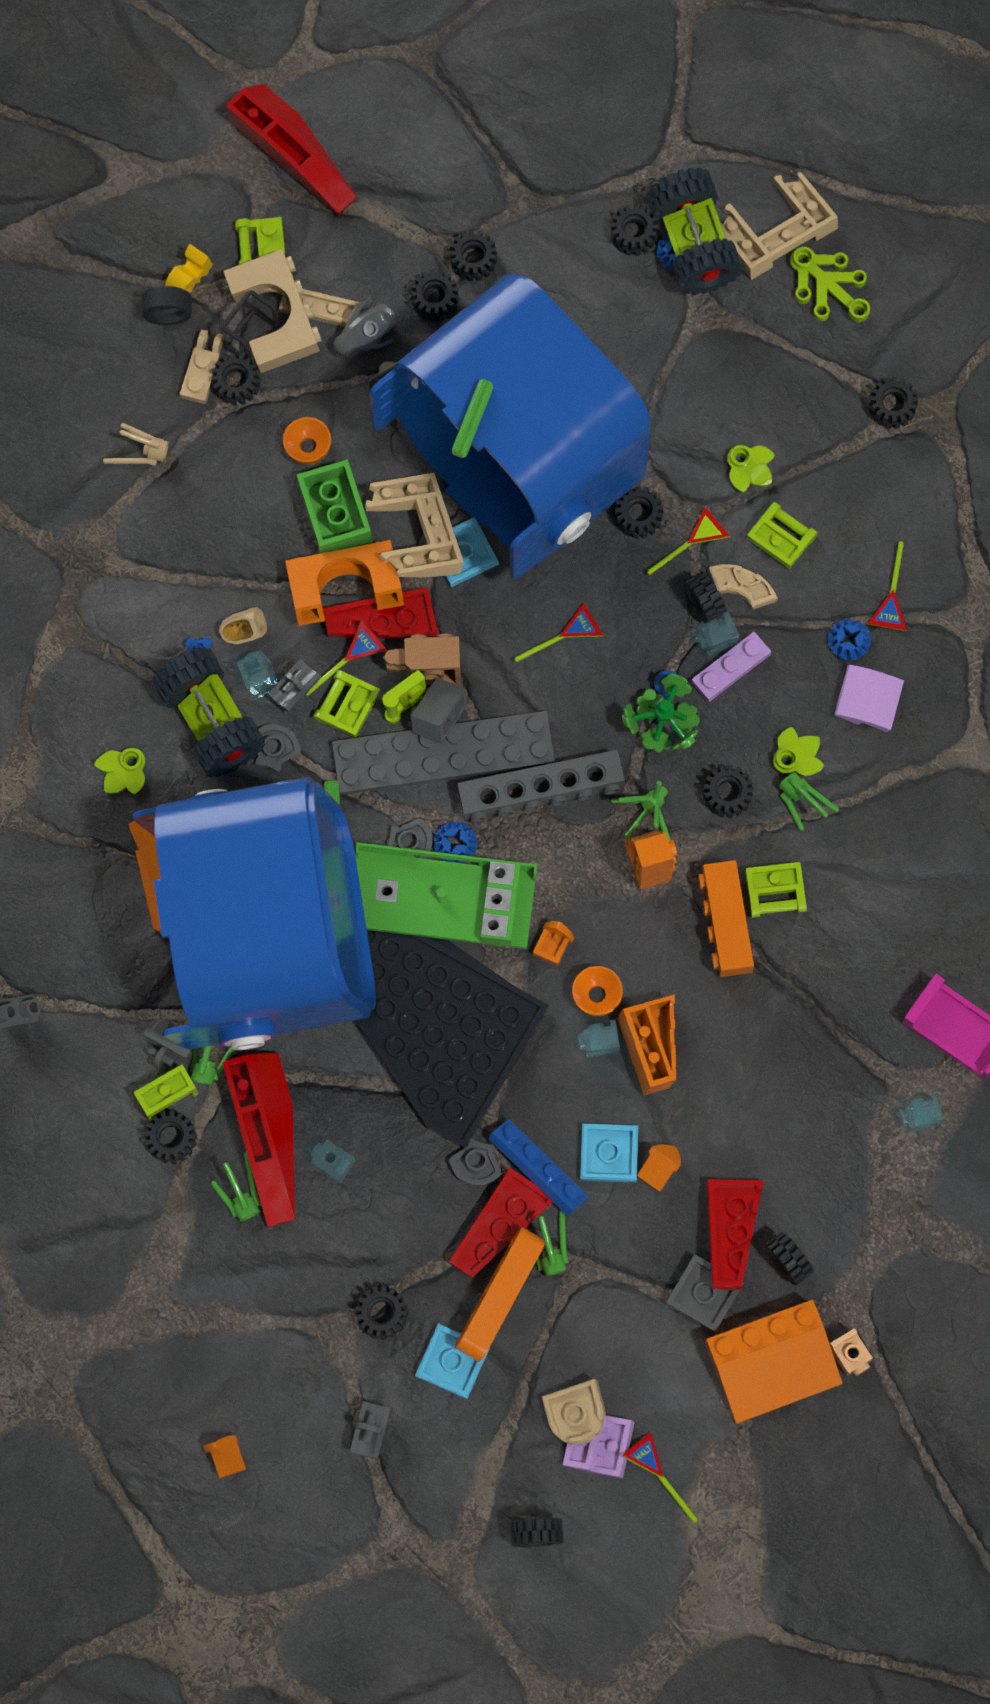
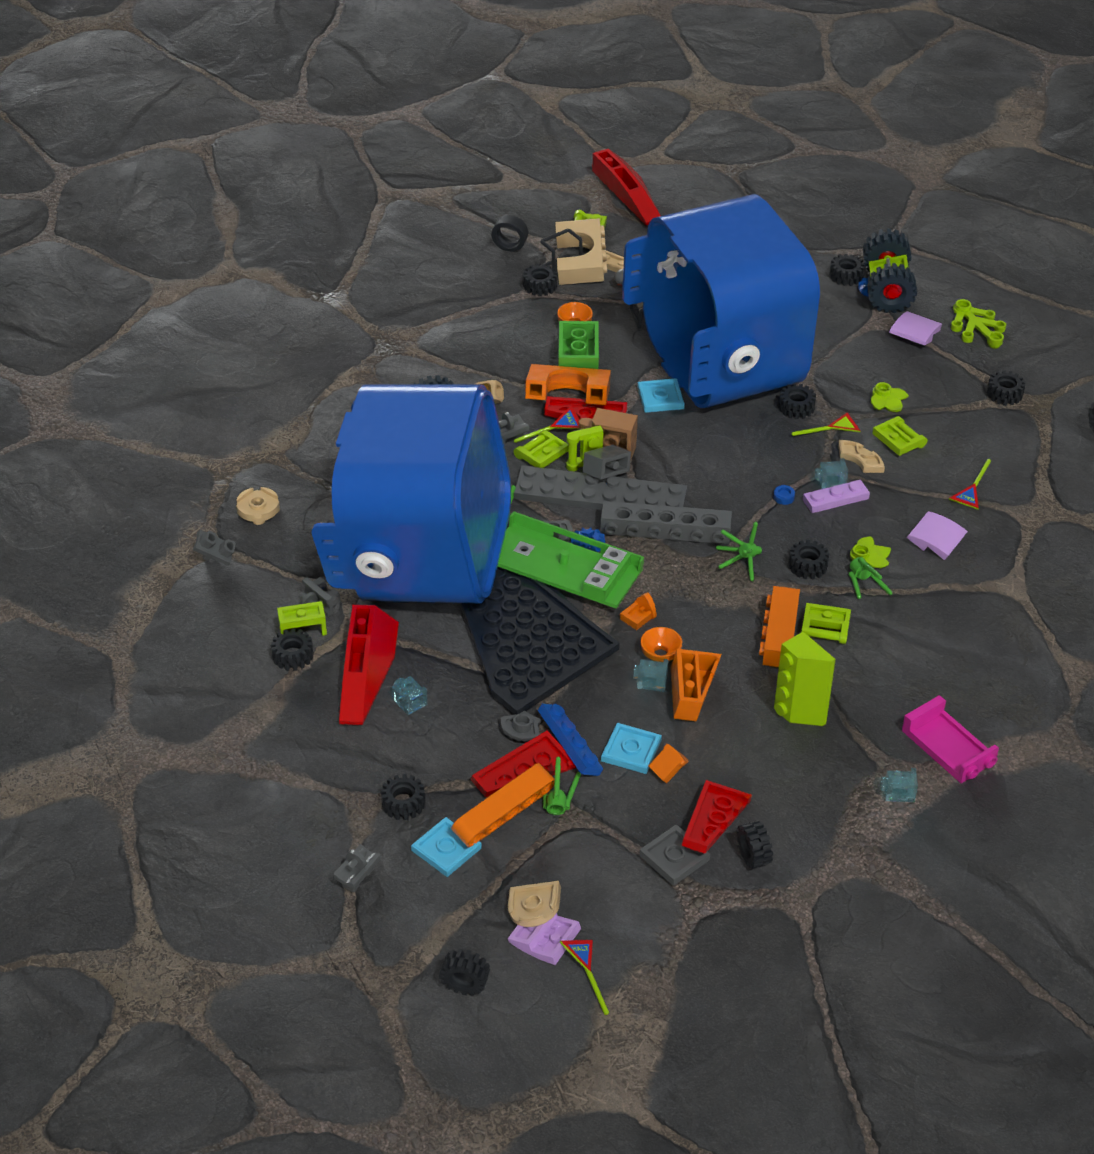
camera: 15 degrees right, 30 degrees down
tan plant [103,423,169,466] -> none
yellow leg [165,244,213,293] -> none
tan hinge [180,330,224,404] -> none
bright green plant [189,1046,235,1086] -> none
orange tile [203,1435,246,1478] -> none
bright green plant [211,1151,261,1222] -> none
tan wedge [365,473,464,577] -> none
bright green axle [452,379,493,458] -> none
piece [514,603,604,662] -> none
bright green plant [622,673,700,752] -> none
orange wedge [624,831,677,890] -> none
black tyre [683,571,726,623] -> none
orange slope [705,1300,842,1424] -> none
tan wedge [722,172,838,280] -> none
blue gear [828,618,871,661] -> none
light nougat brick [830,1328,873,1376] -> none
none -> tan plate [236,487,280,525]
none -> lime slope [774,632,836,726]
none -> lavender slope [889,311,942,345]

